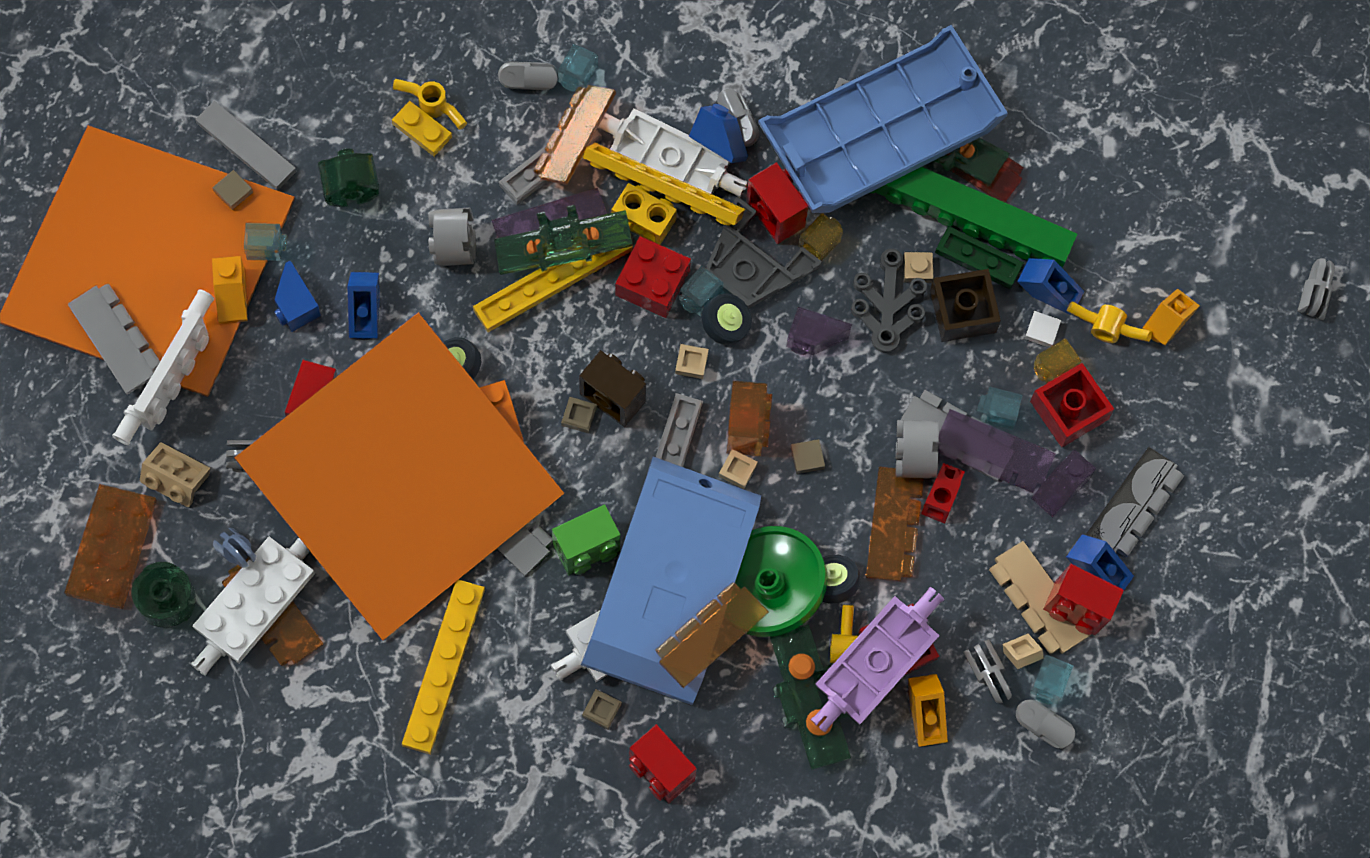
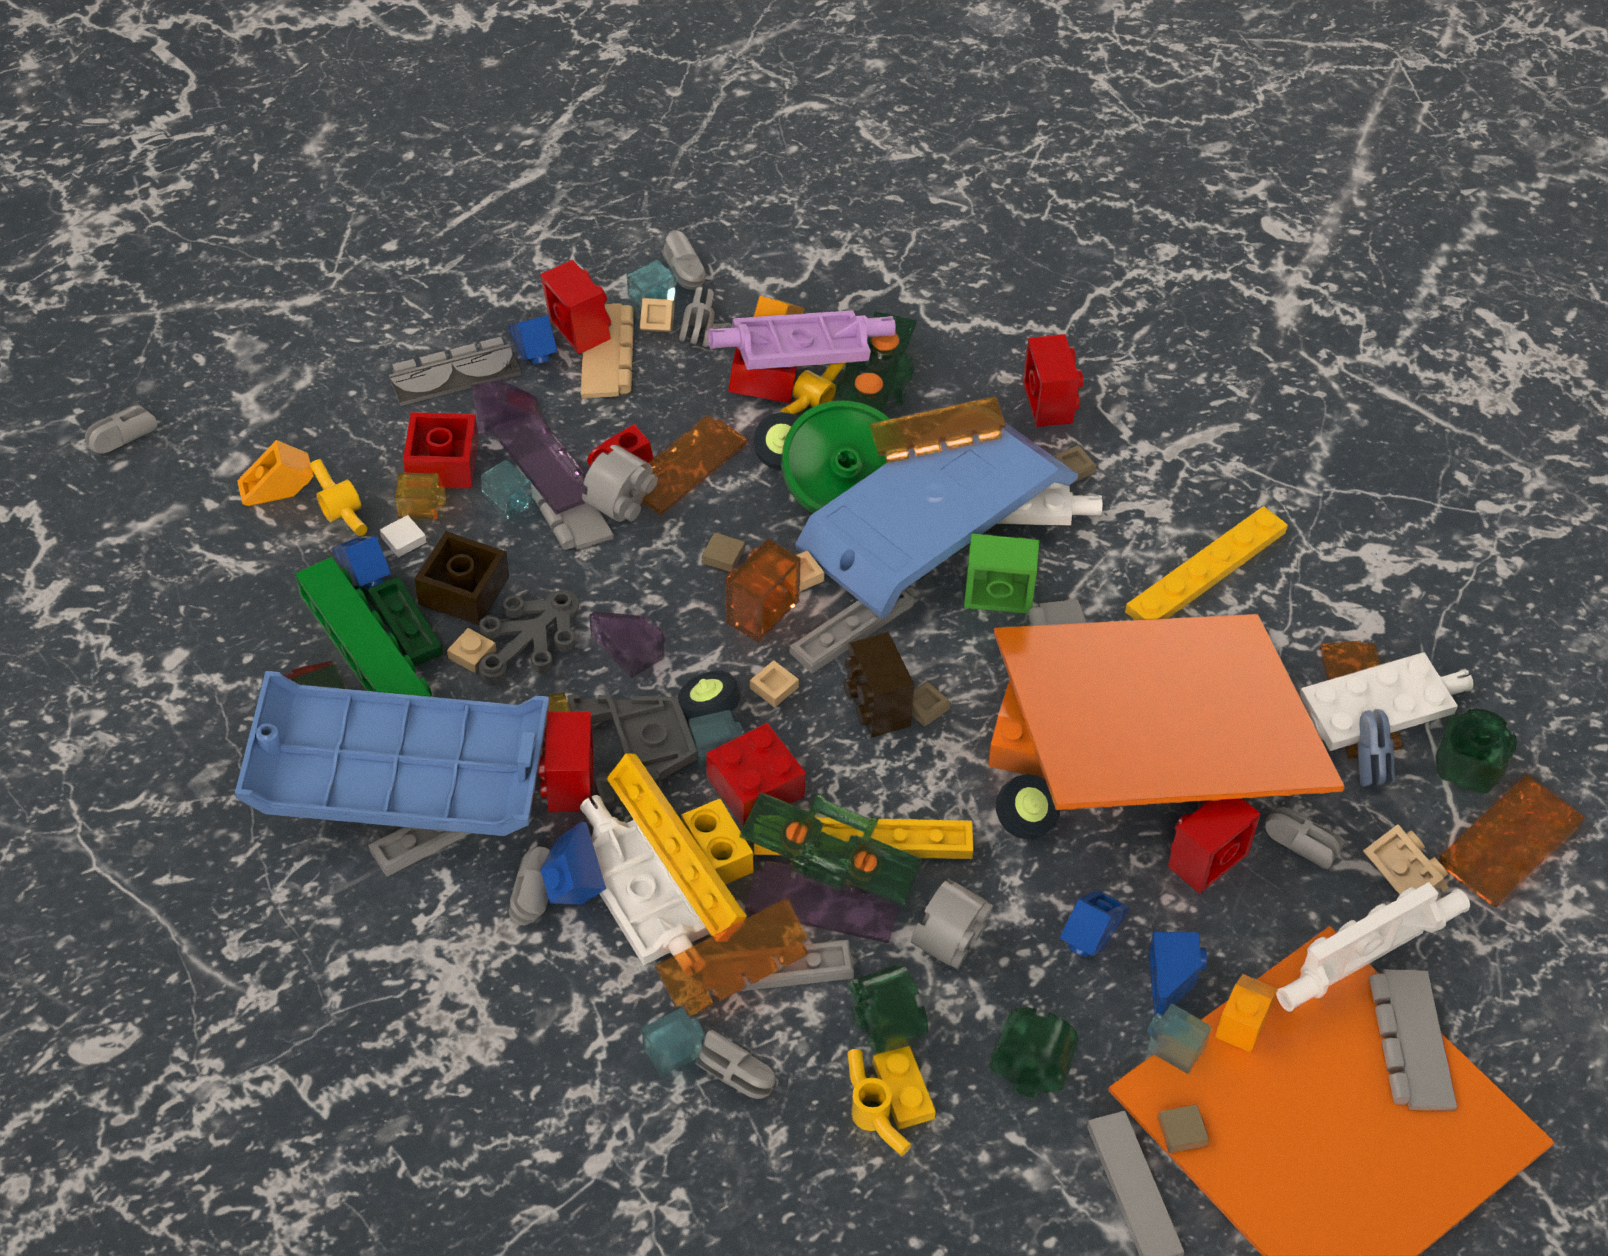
camera: 145 degrees left, 20 degrees down
none -> clear green brick [849,964,928,1055]

